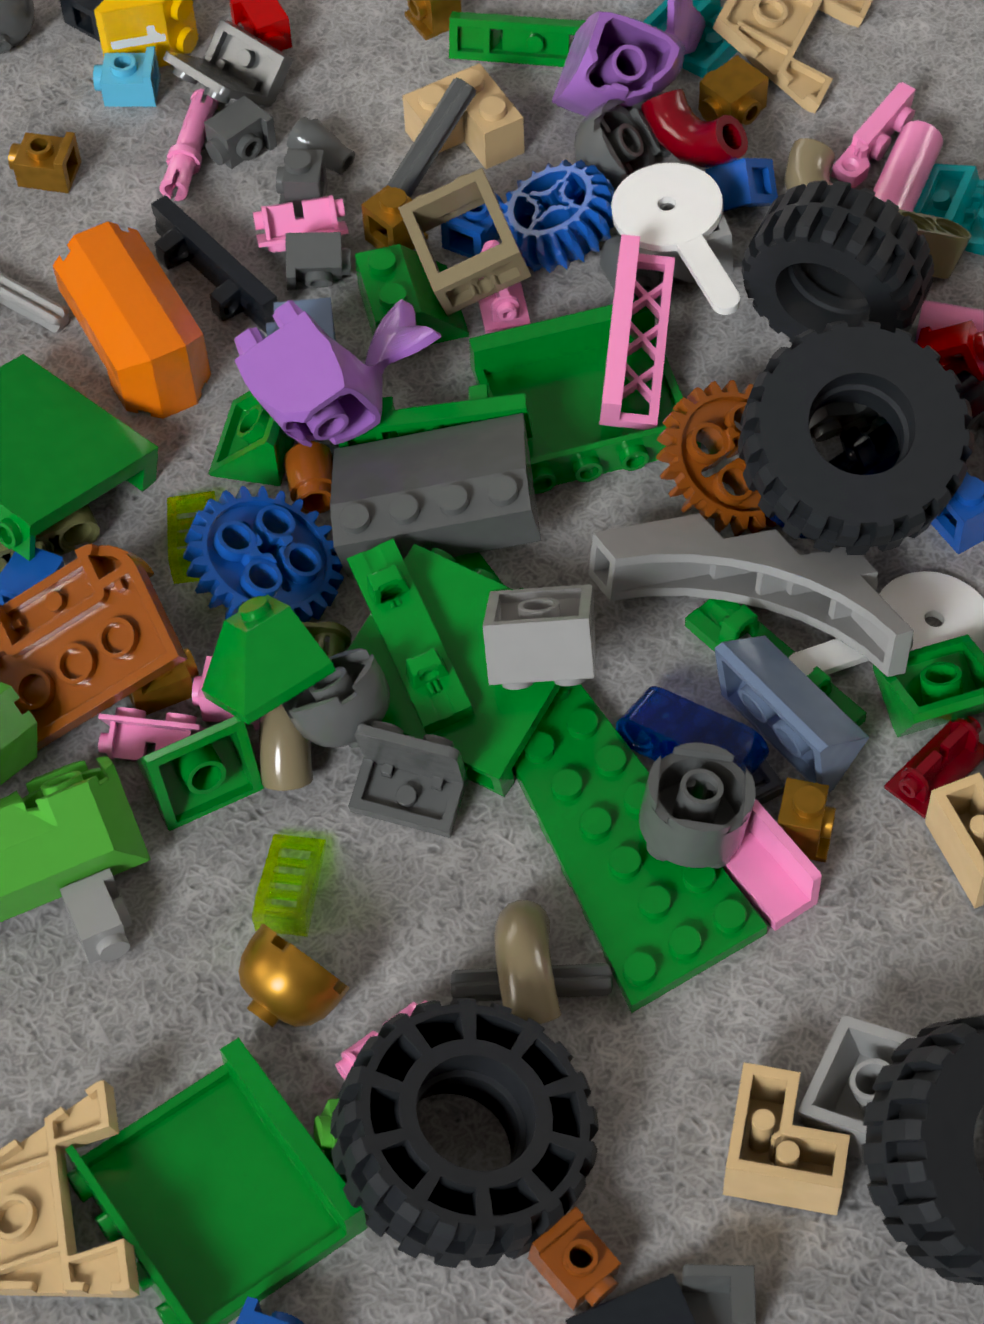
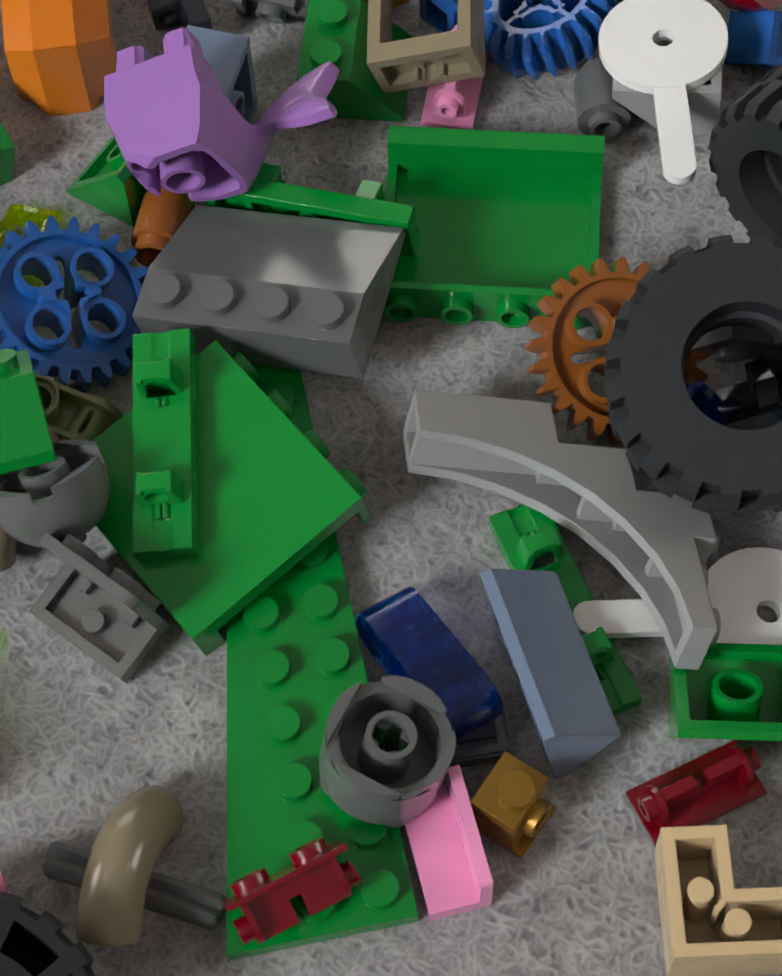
camera: 20 degrees right, 5 degrees up
light grey slope [483,584,596,690] -> none
bright pink fence [599,234,675,430] -> none
none -> dark red hinge [221,836,361,945]

